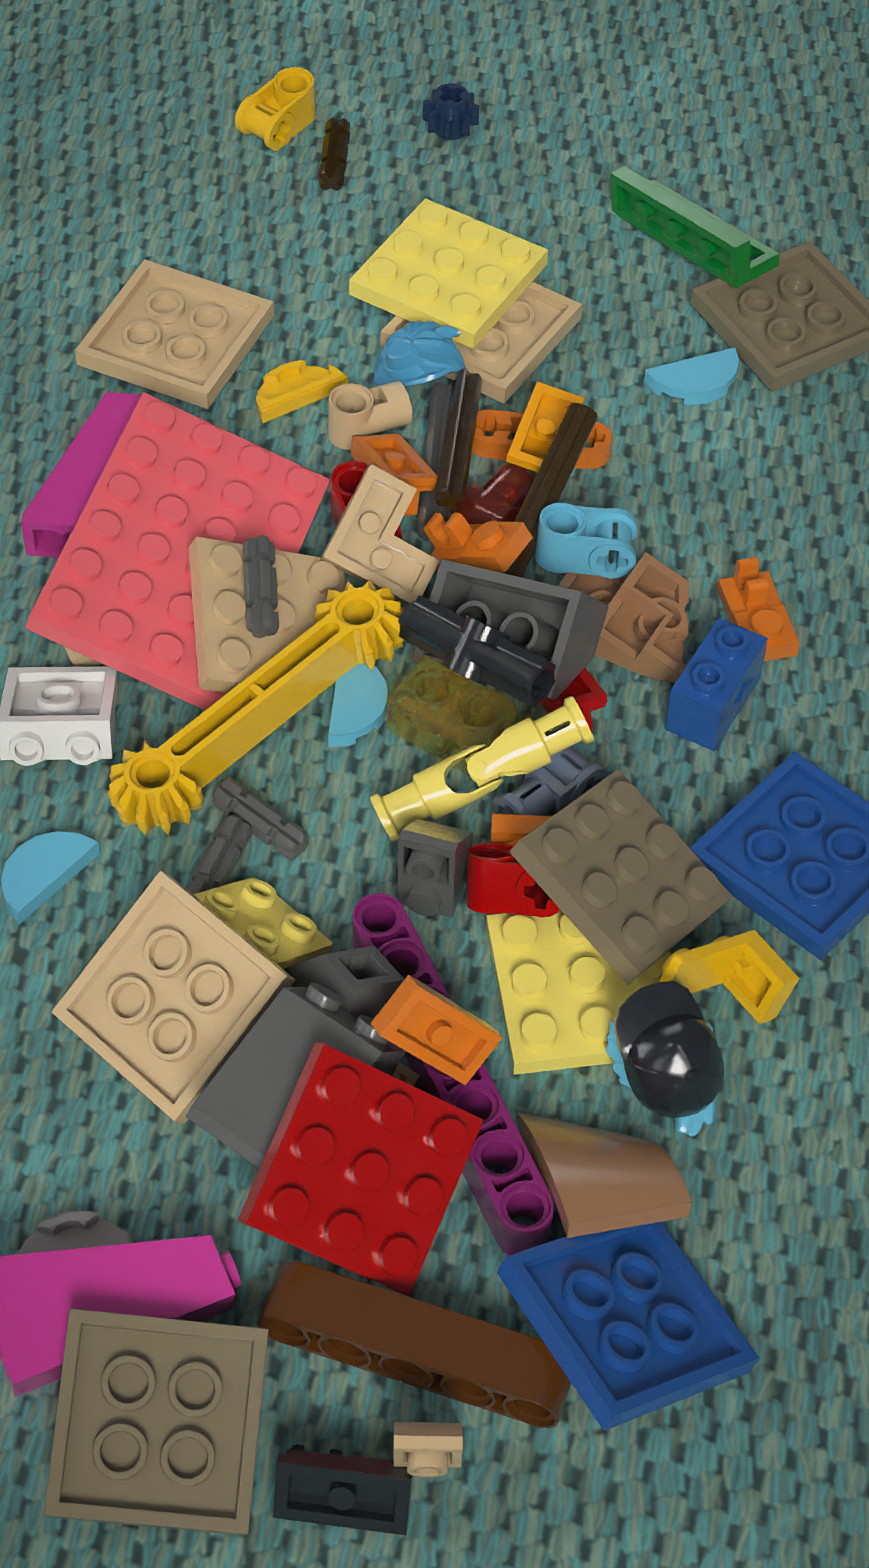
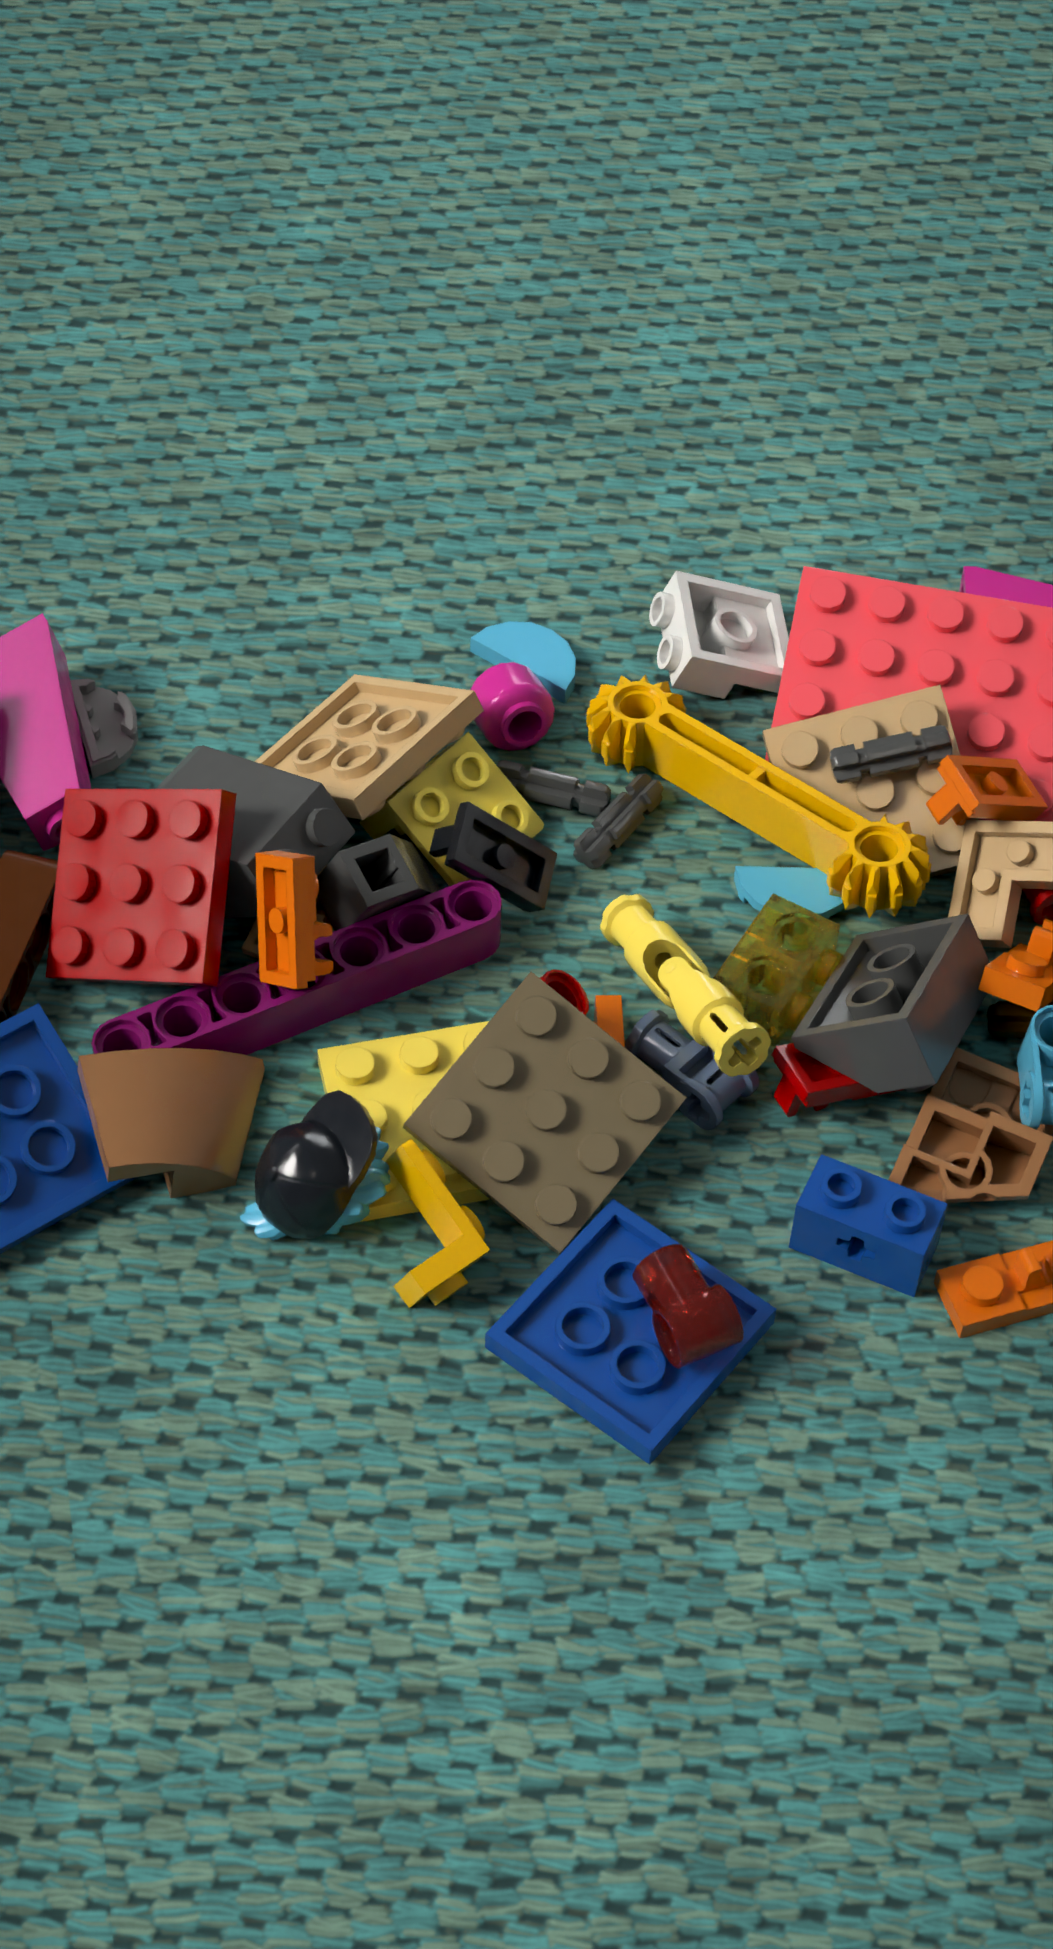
camera: 85 degrees right, 0 degrees up
black piece [398,595,556,707] -> none
dark grey slope [398,819,473,918] -> none
none -> black plate [429,802,557,912]
none -> dark pink head [470,662,555,751]
none -> clear red piece [632,1244,744,1368]
none -> orange plate [926,755,1048,826]

